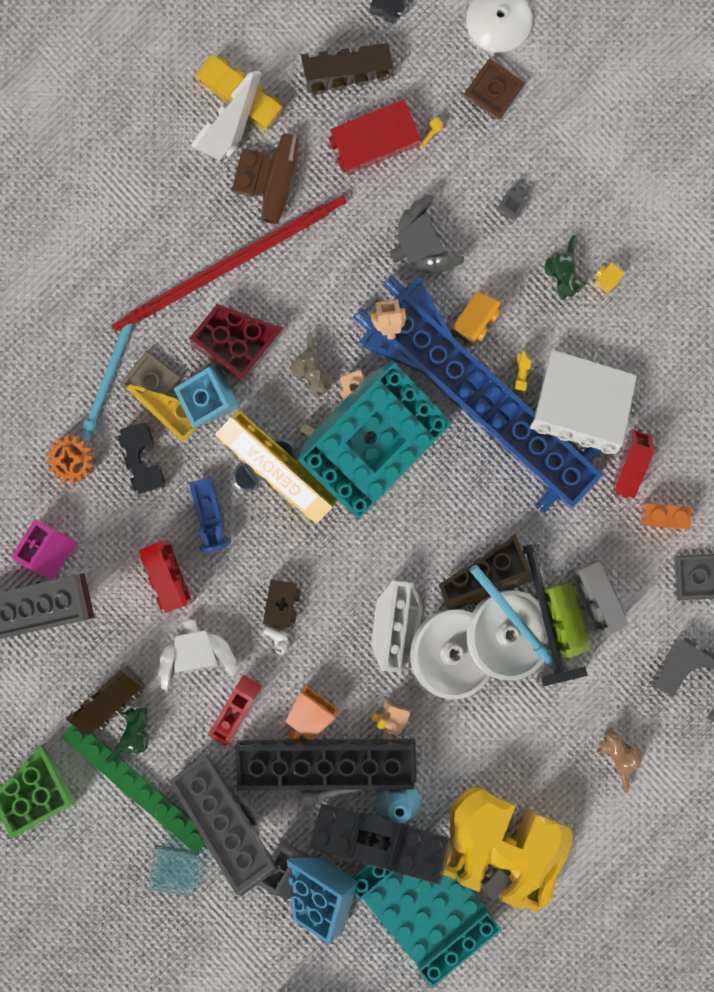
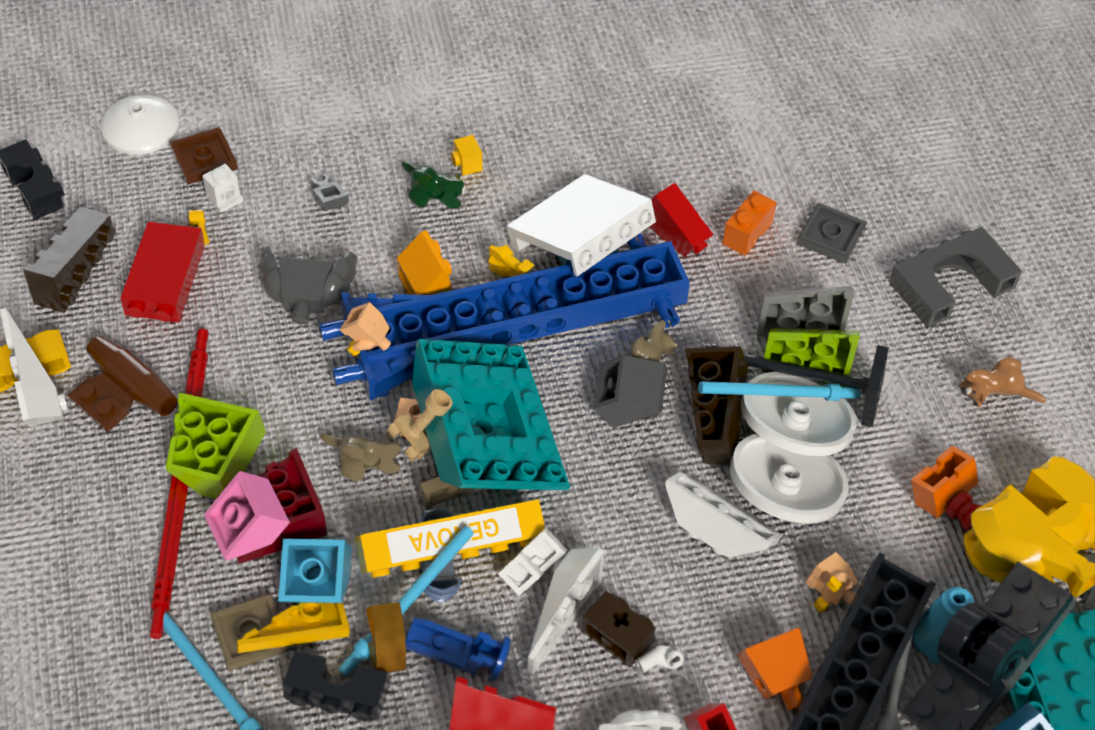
camera: 60 degrees left, 35 degrees down
none -> lime wedge [166,392,266,499]
none -> white brick [202,164,243,213]
none -> bright pink slope [204,471,290,560]
none -> medium azure bar [338,525,474,677]
none -> pearl gold slope [366,602,406,673]
none -> tan bar [387,389,453,463]
none -> white slope [498,528,567,596]
none -> white wedge [528,548,605,675]
none -> dark grey slope [593,355,667,428]
none -> dark tan animal [626,320,679,362]
none -> orange brick [911,445,979,518]
none -> red wheel [945,491,982,532]

